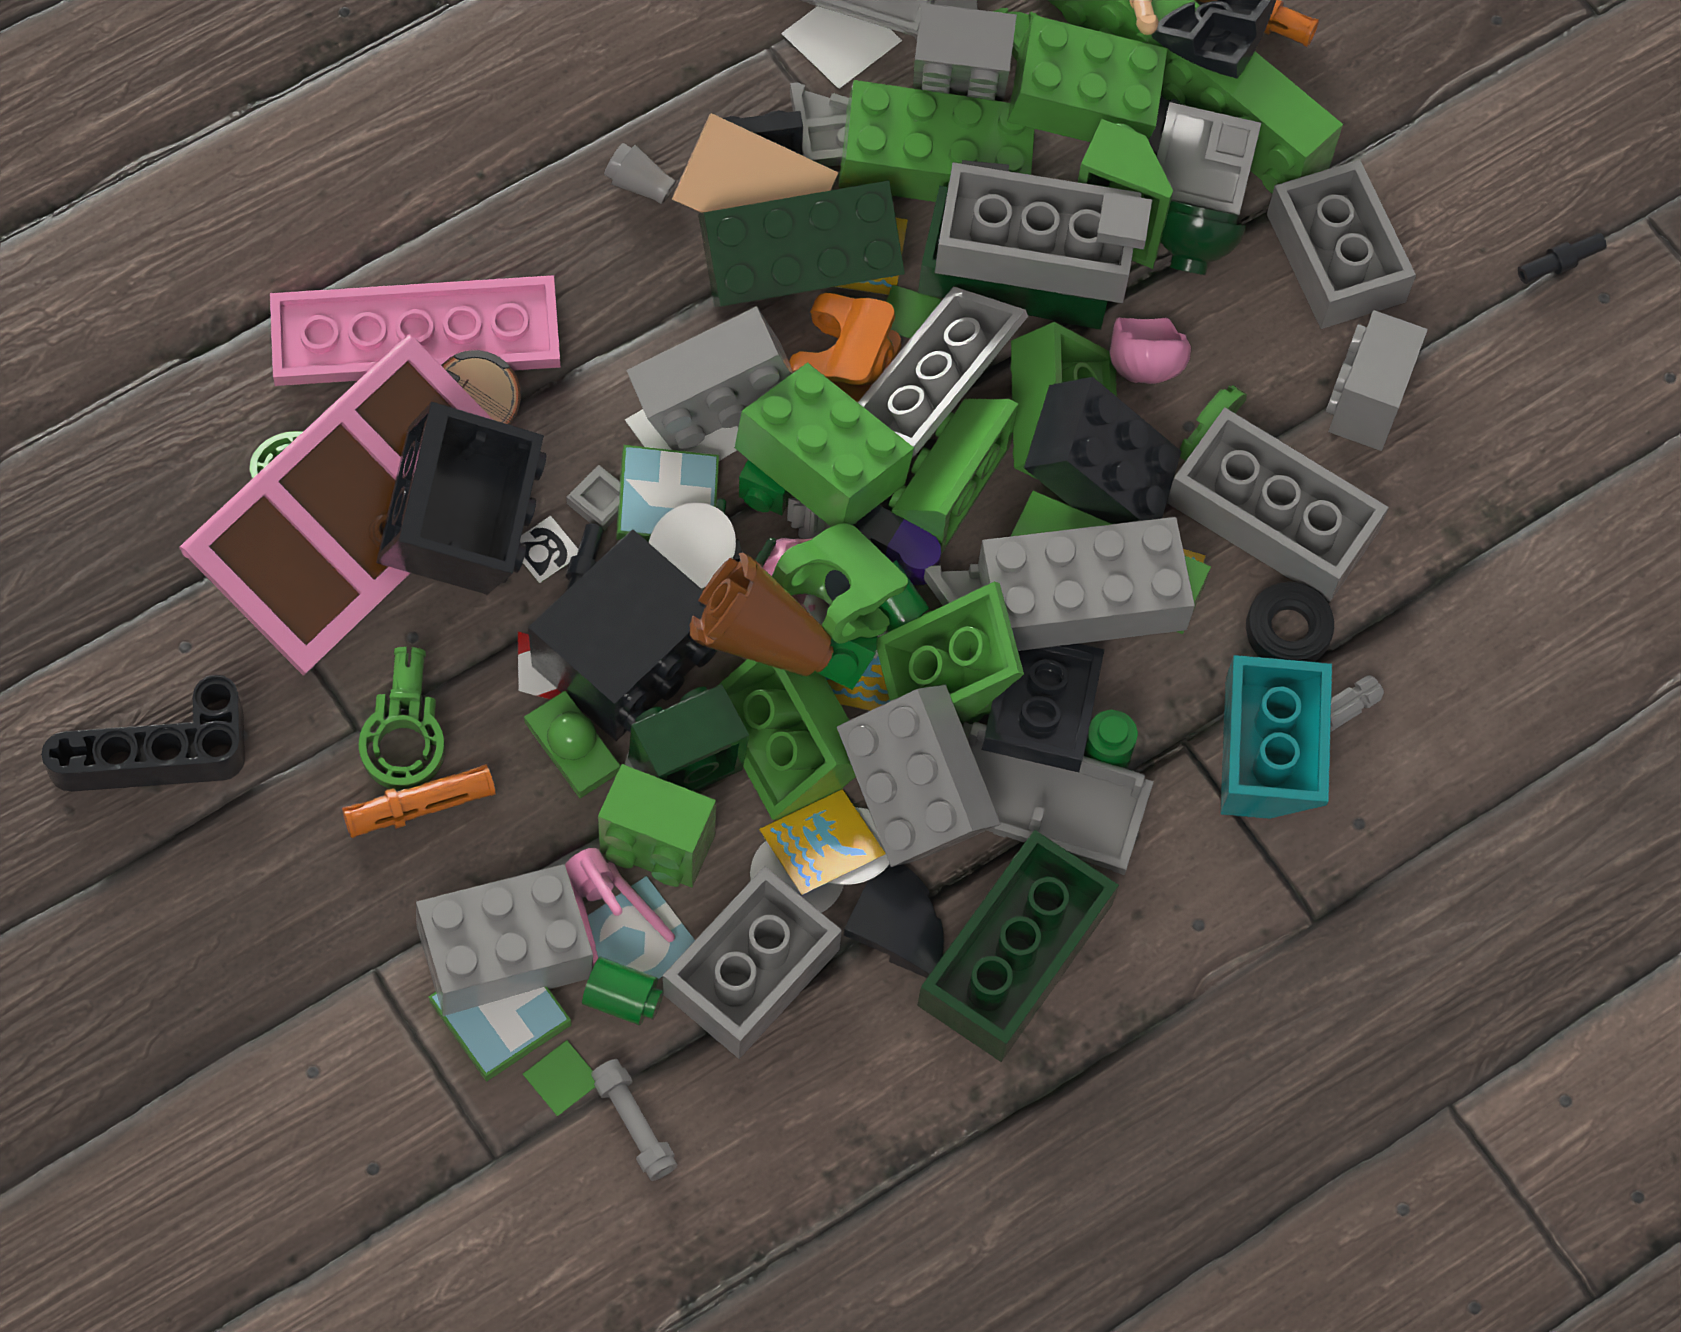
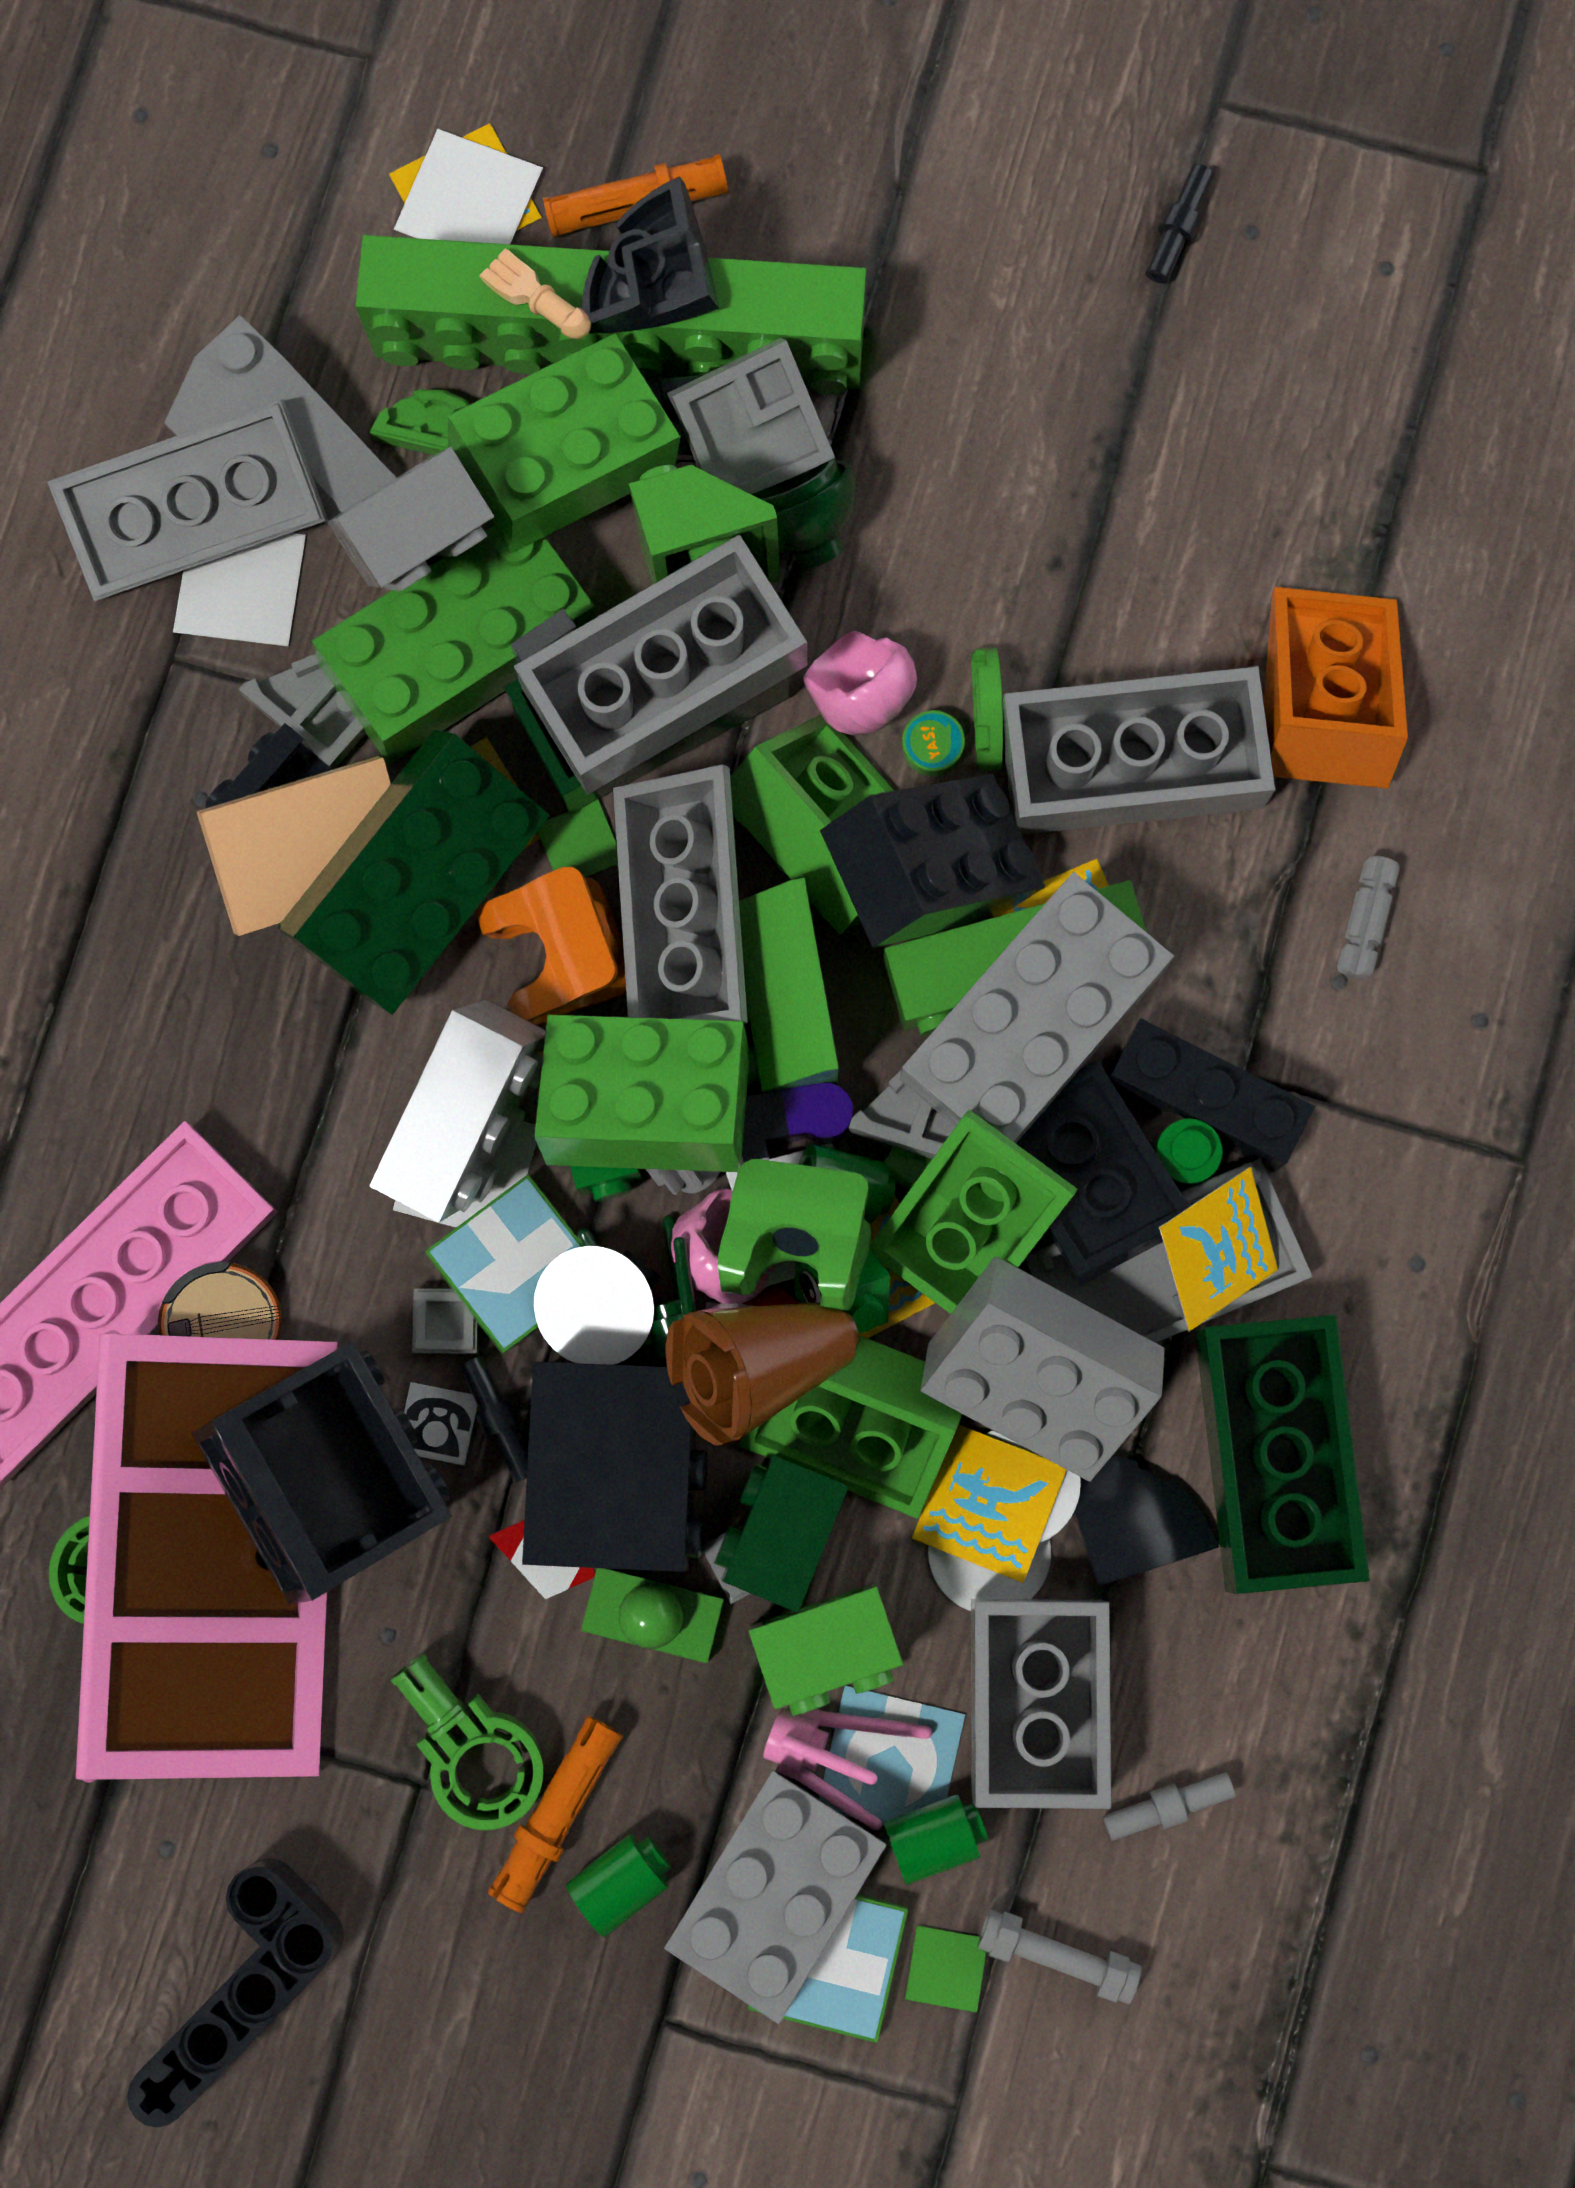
camera: 30 degrees left, 15 degrees up
light grey cone [604,143,676,204] -> none
light grey tile [1096,192,1152,249] -> none
teal slope [1220,655,1332,819] -> none
black tyre [1246,582,1334,662] -> none
light grey brick [1267,160,1416,329] -> none
light grey brick [1326,310,1428,451] -> none
none -> green brick [566,1833,672,1938]
none -> bright green tile [902,710,965,777]
none -> light grey bar [1102,1772,1236,1842]
none -> black arch [1109,1018,1315,1173]
none -> yellow sticker [1159,1166,1278,1331]
none -> orange slope [1264,587,1408,789]

